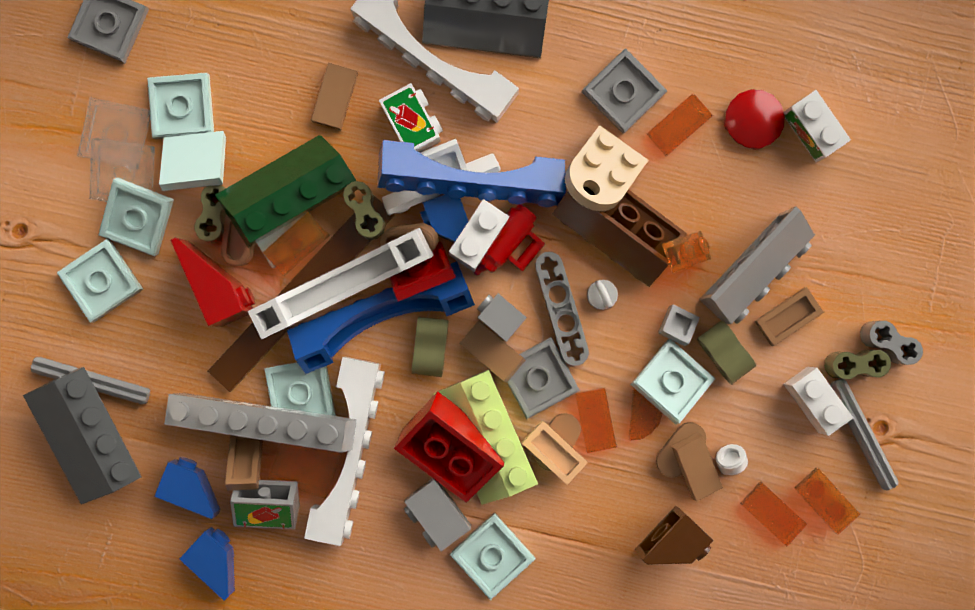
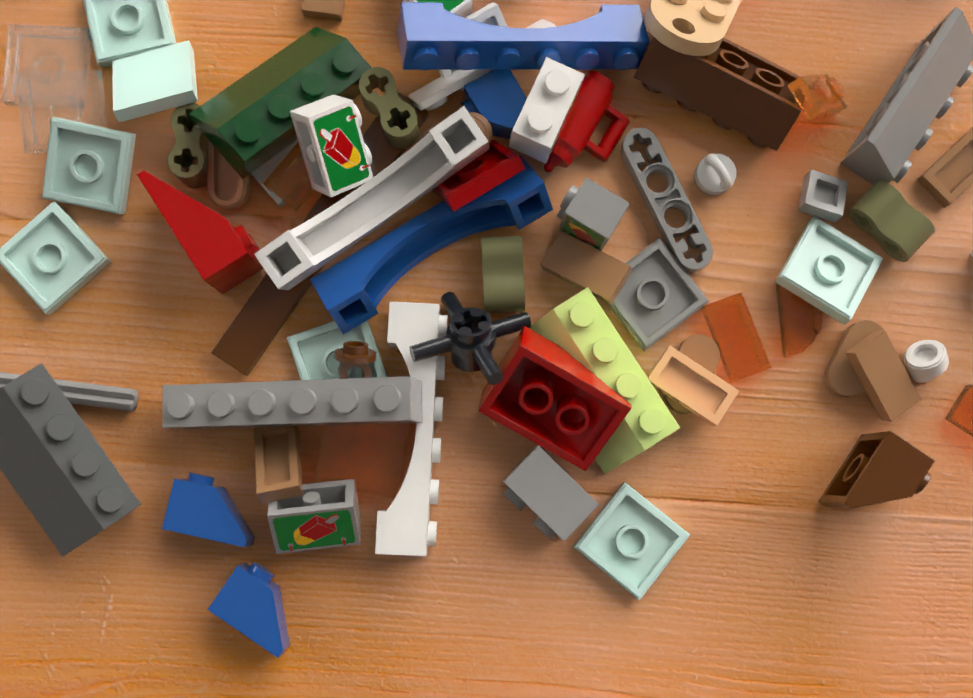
camera: 10 degrees left, 5 degrees down
none -> brick [290,95,373,197]
none -> reddish brown plate [334,341,376,379]
none -> black bar [409,292,531,385]

